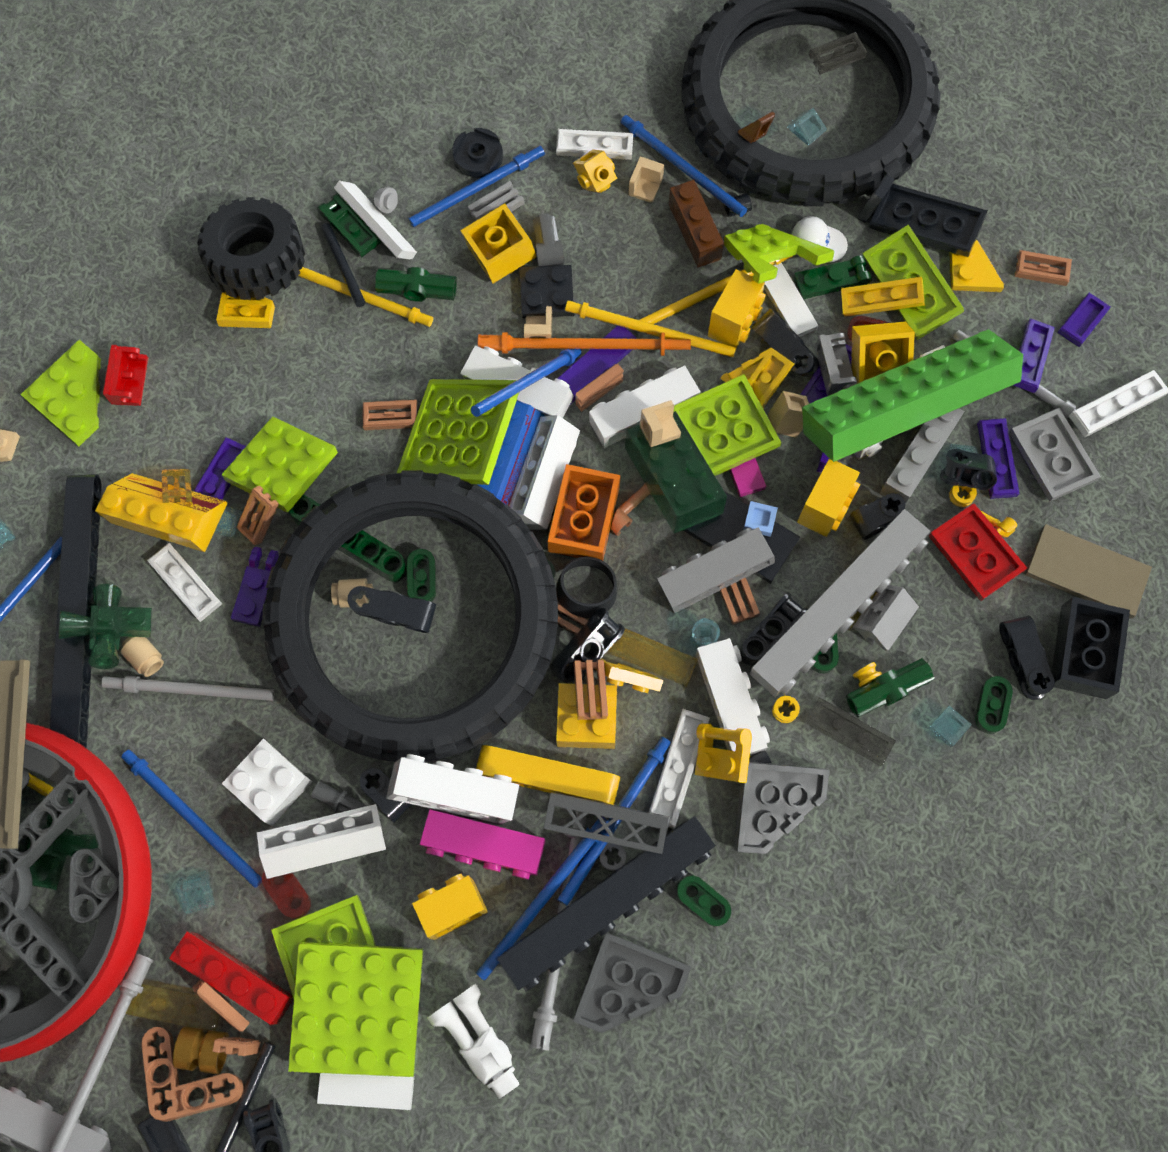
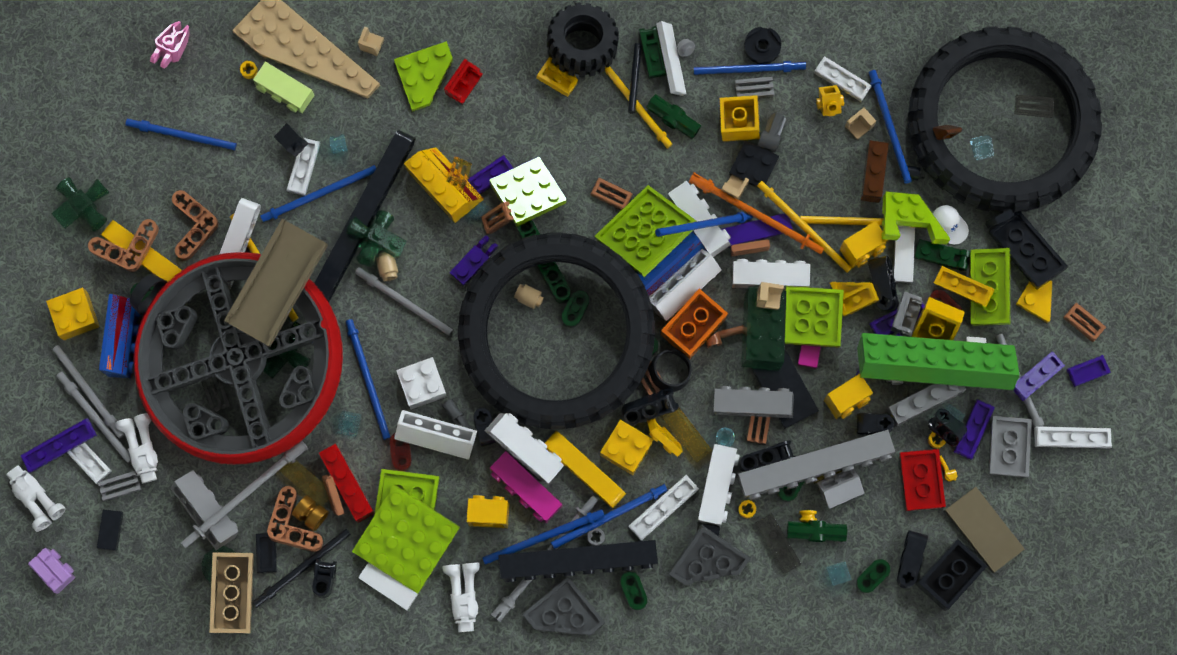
camera: 30 degrees right, 5 degrees up
white tile [147,543,222,622] -> none
nougat tile [213,1037,261,1056] -> none
black piece [347,586,437,633] -> none
dark grey fence [544,792,670,854] -> none
nougat tile [574,660,608,720] -> none
yellow plate [695,723,752,783] -> none
light blue plate [743,501,778,537] -> none
tan panel [768,391,809,437] -> none

